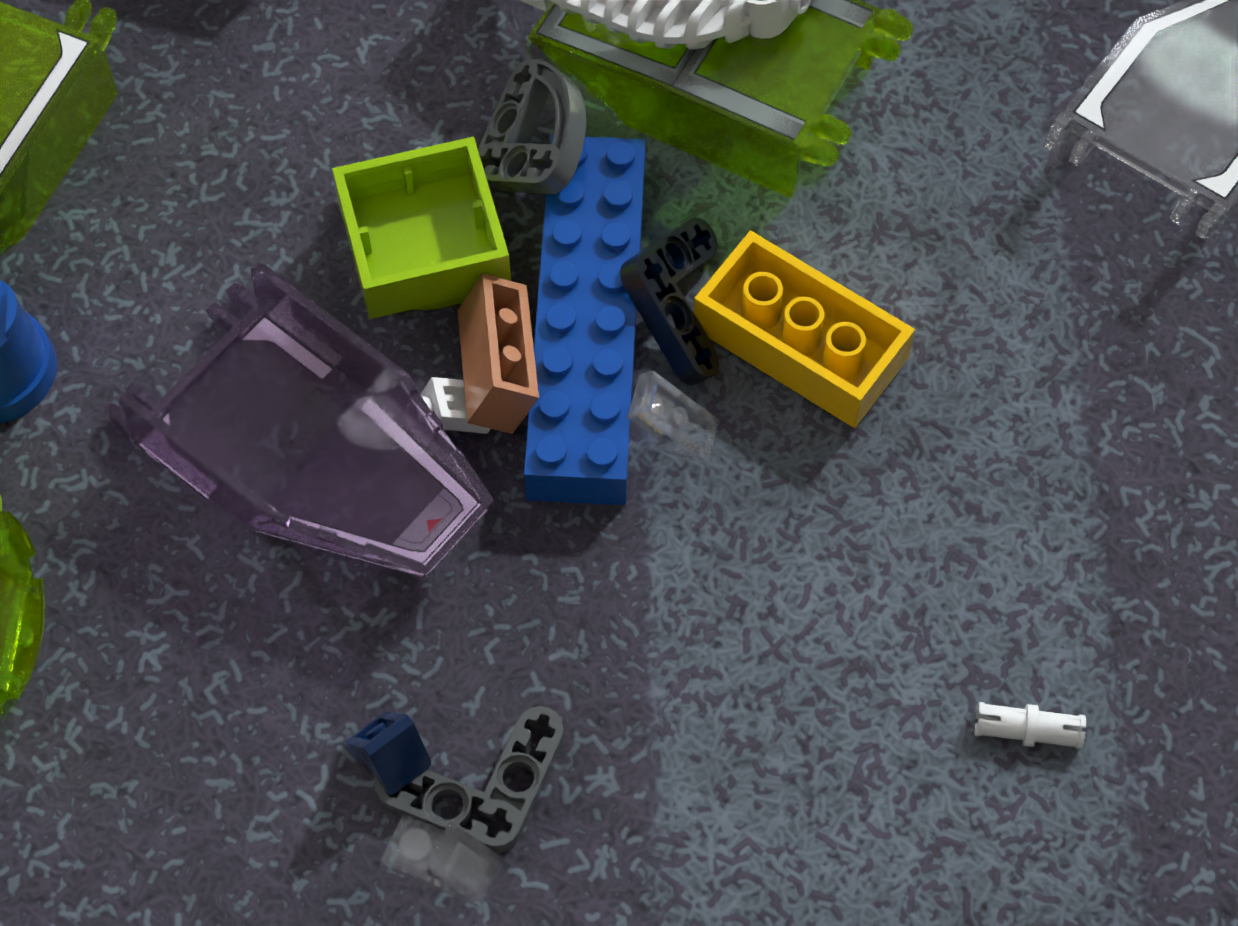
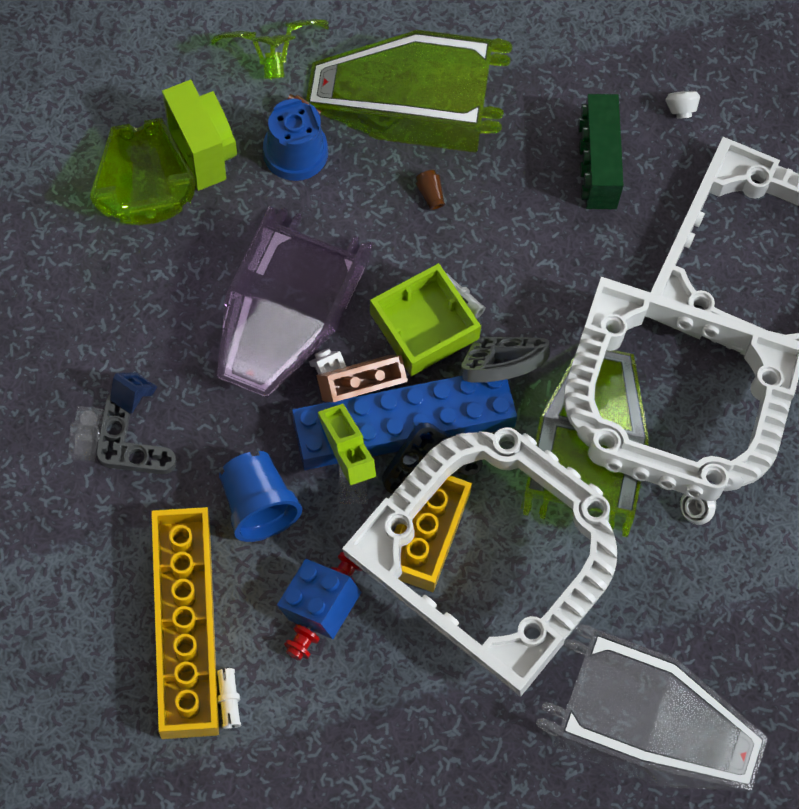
camera: 70 degrees right, 5 degrees up
none -> yellow brick [152,507,219,739]
none -> blue piece [219,451,302,542]
none -> blue brick [277,552,362,661]
none -> lime slope [318,404,376,485]
none -> white arch [342,427,617,697]
none -> reddish brown cone [416,170,445,210]

